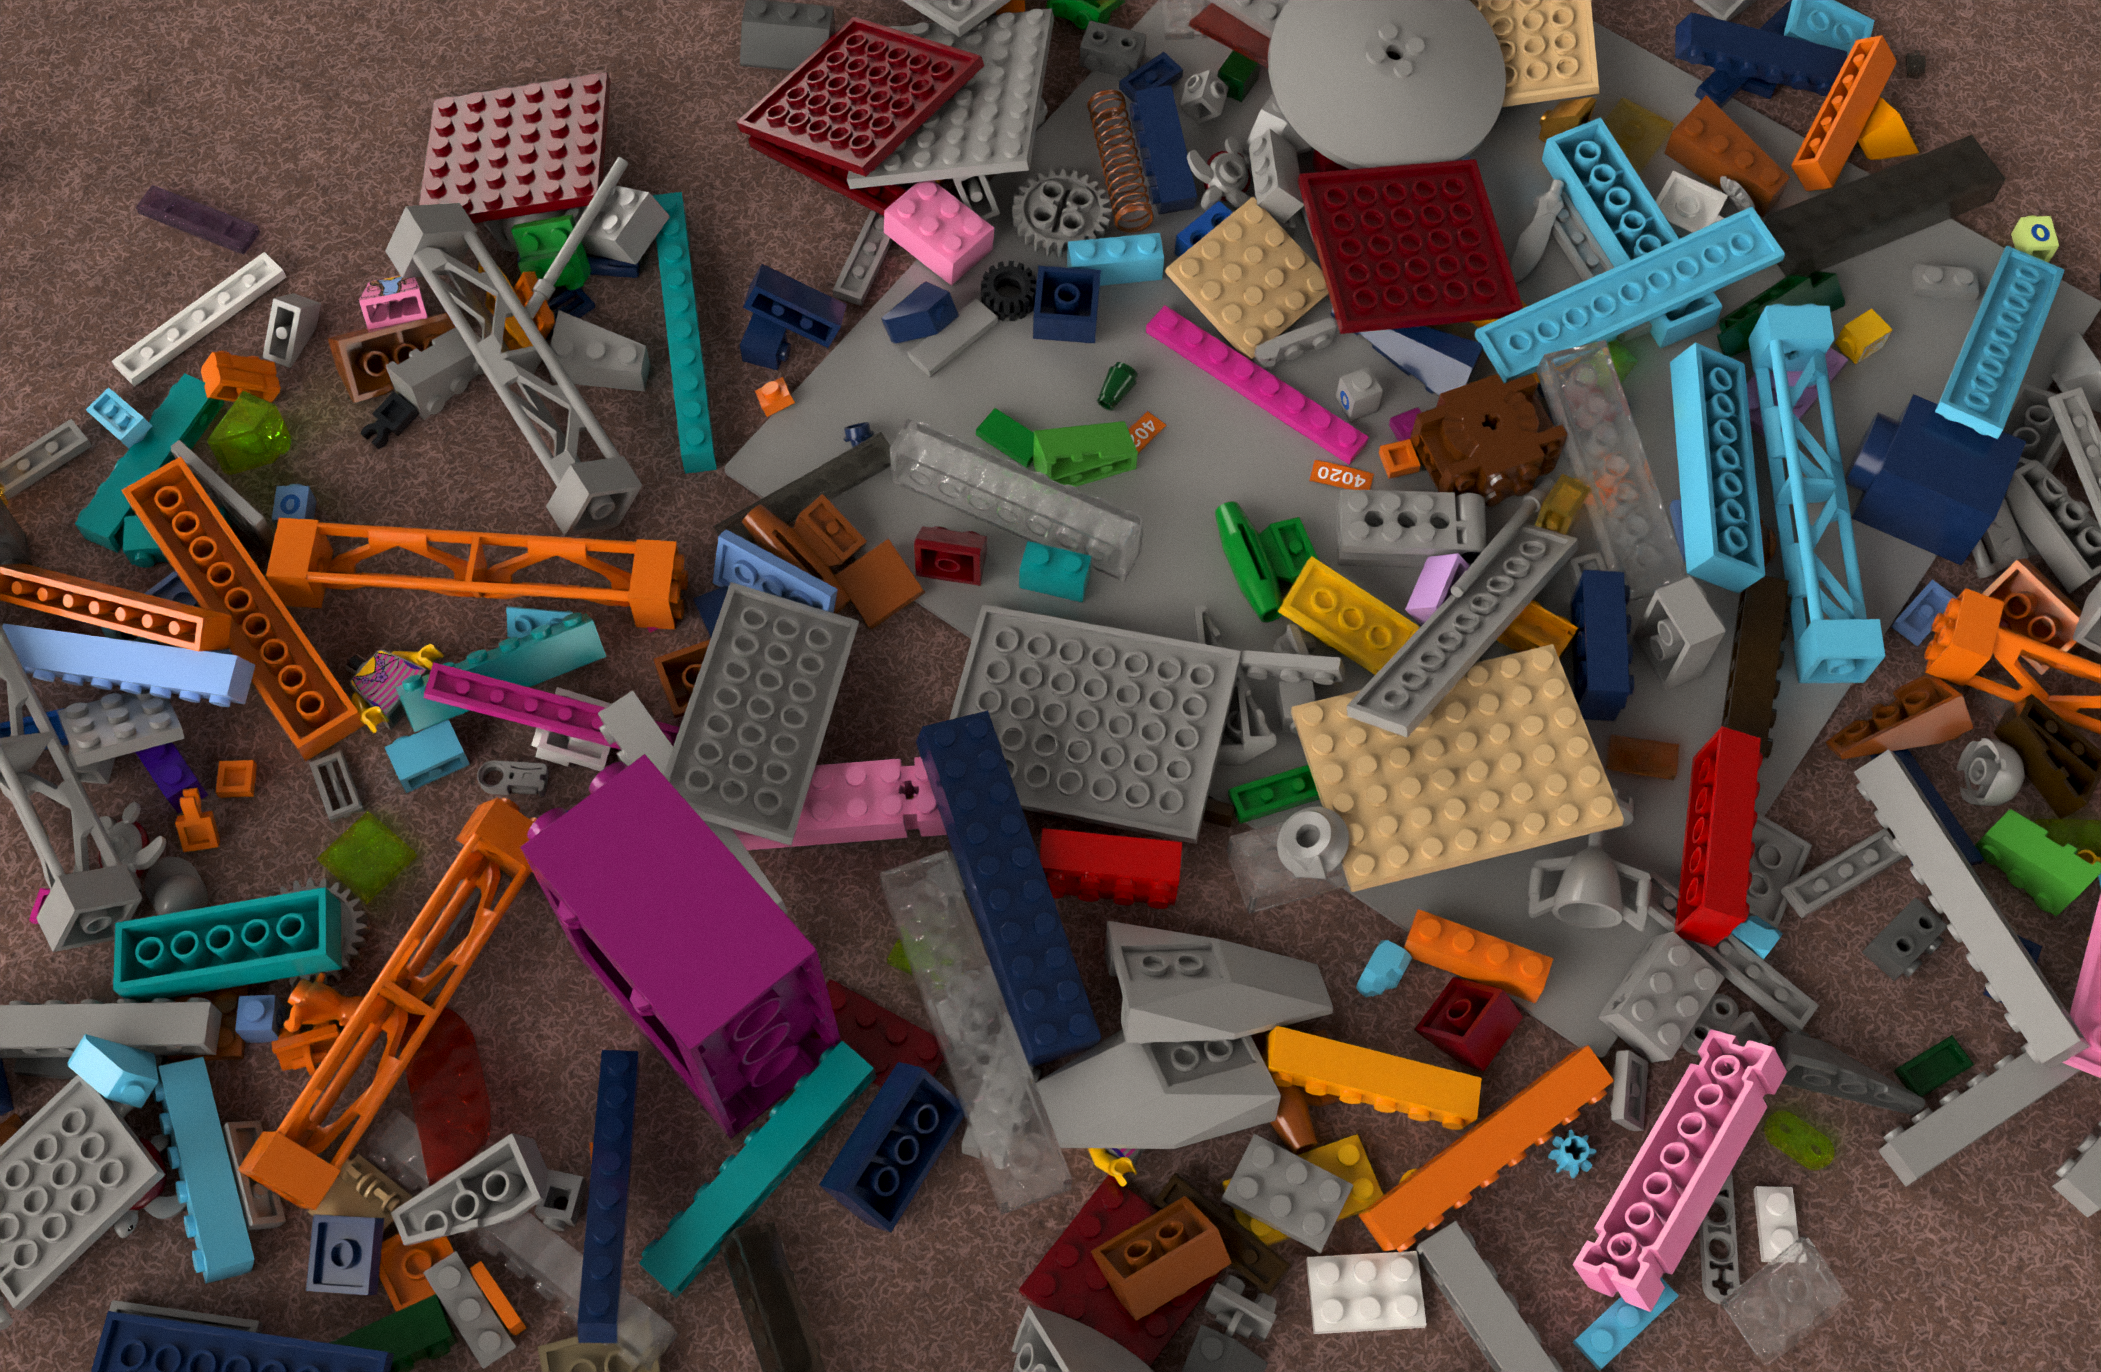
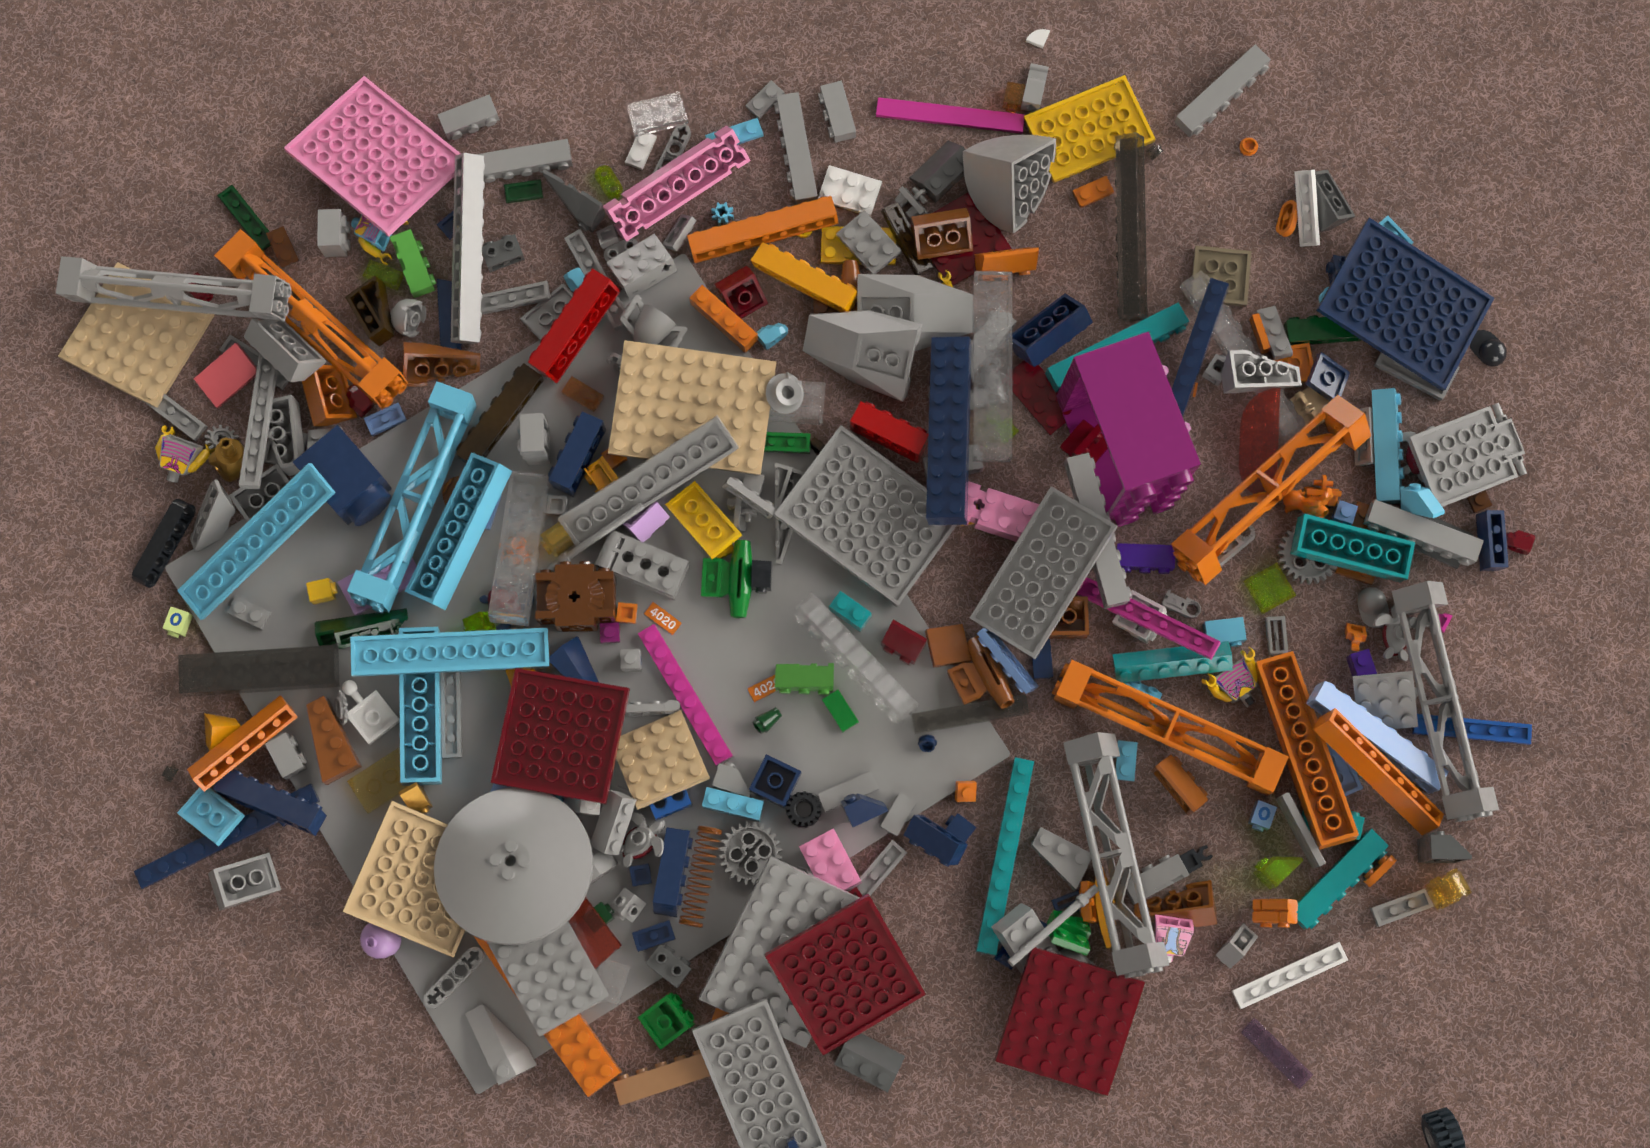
camera: 155 degrees left, 15 degrees up
medium azure plate [86,388,152,448] -> none
orange plate [215,760,257,798] -> none
light grey sword [1510,179,1565,284] -> none
none -> light grey brick [265,732,307,780]
none -> dark blue plate [629,863,652,887]
none -> light grey slope [712,762,751,798]
none -> black slope [751,560,772,594]
none -> light grey tile [880,793,917,836]
none -> orange slope [974,247,1039,280]
none -> medium azure plate [1115,740,1138,782]
none -> dark orange slope [1151,754,1209,816]
none -> orange plate [1363,854,1397,887]

